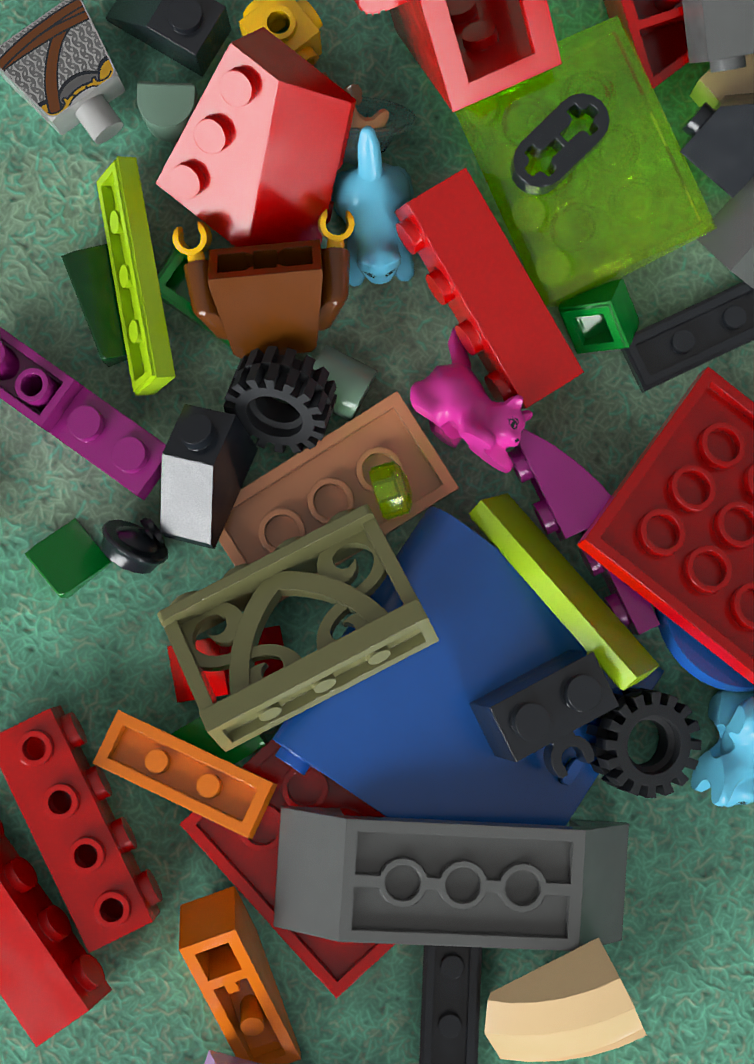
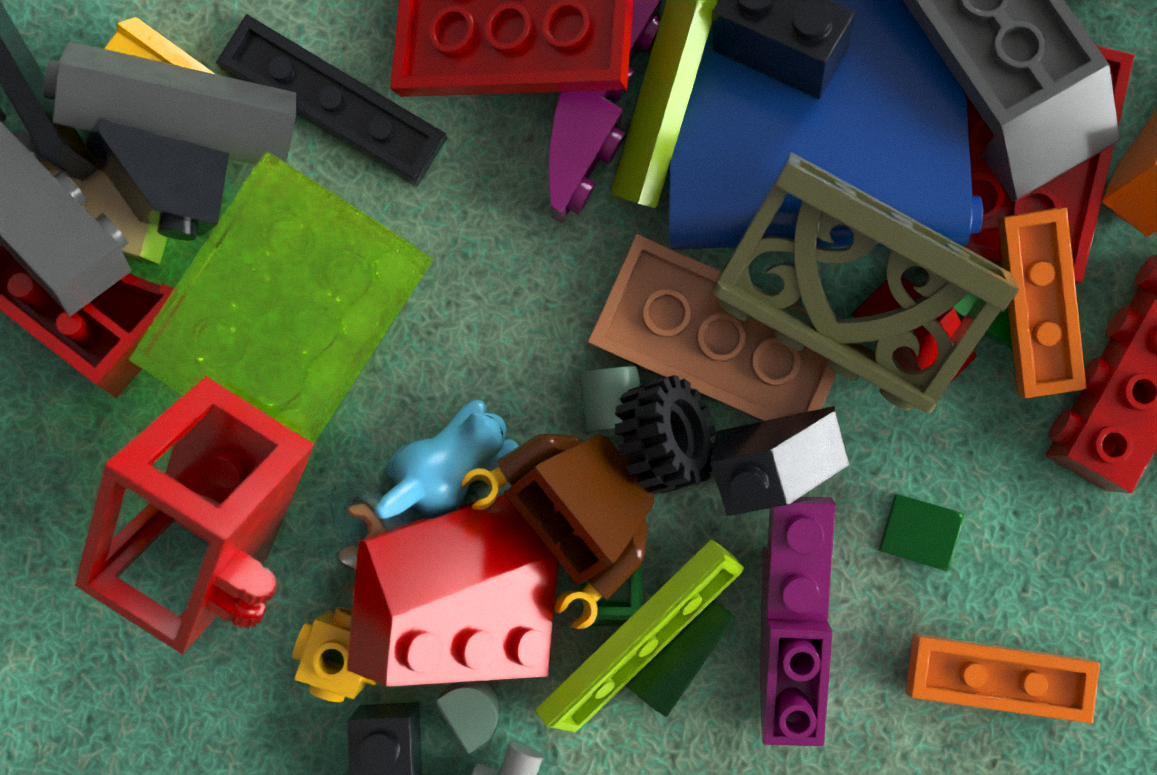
camera: 130 degrees left, 0 degrees up
black hat [102,517,168,574] -> none
clear neon green tile [368,461,412,521] -> none
red brick [394,167,584,409] -> none
dark pink animal [410,327,533,473] -> none
black beam [510,93,610,195] -> none
green slope [558,279,639,354] -> none

